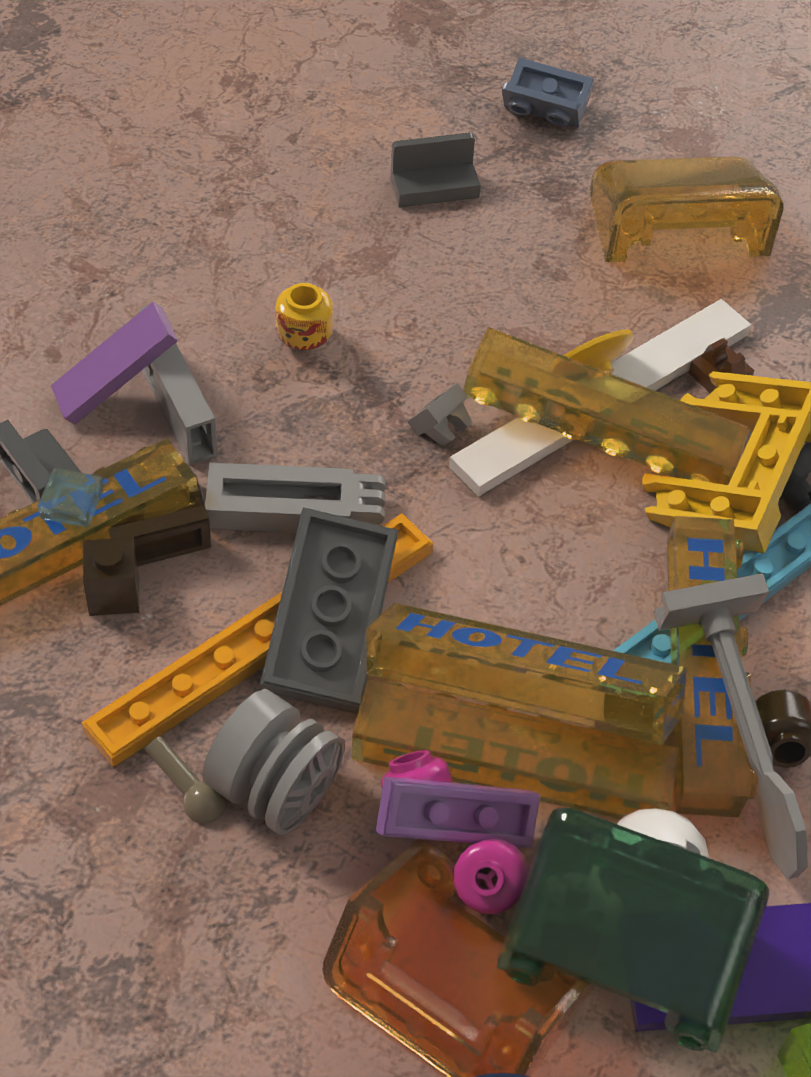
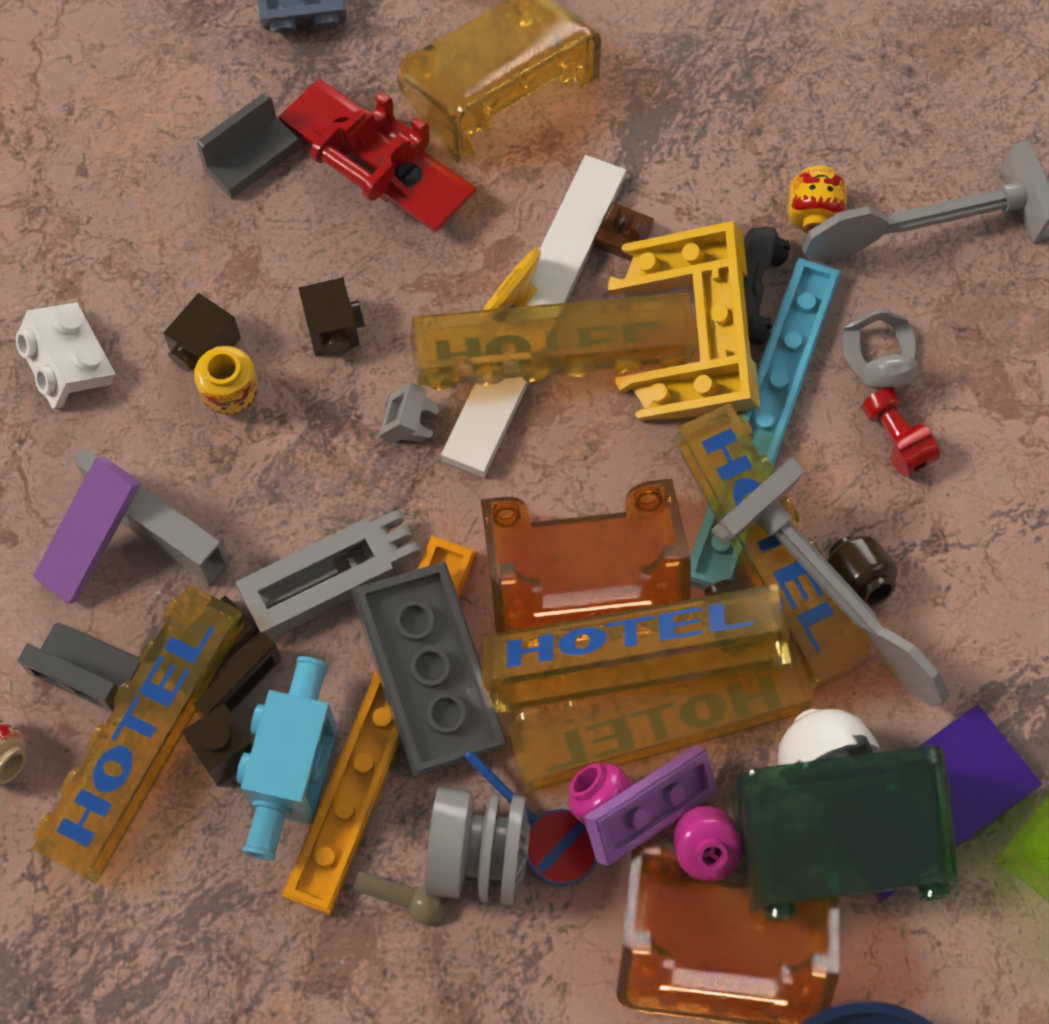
camera: 25 degrees left, 15 degrees up
clear light blue tile [38,468,104,527] -> none
none -> white bracket [16,303,116,409]
none -> dark brown brick [163,293,241,372]
none -> medium azure brick [236,656,338,861]
none -> red piece [278,78,477,233]
none -> dark brown brick [298,277,365,356]
none -> red piece [465,751,597,886]
none -> clear orange windscreen [481,478,691,646]

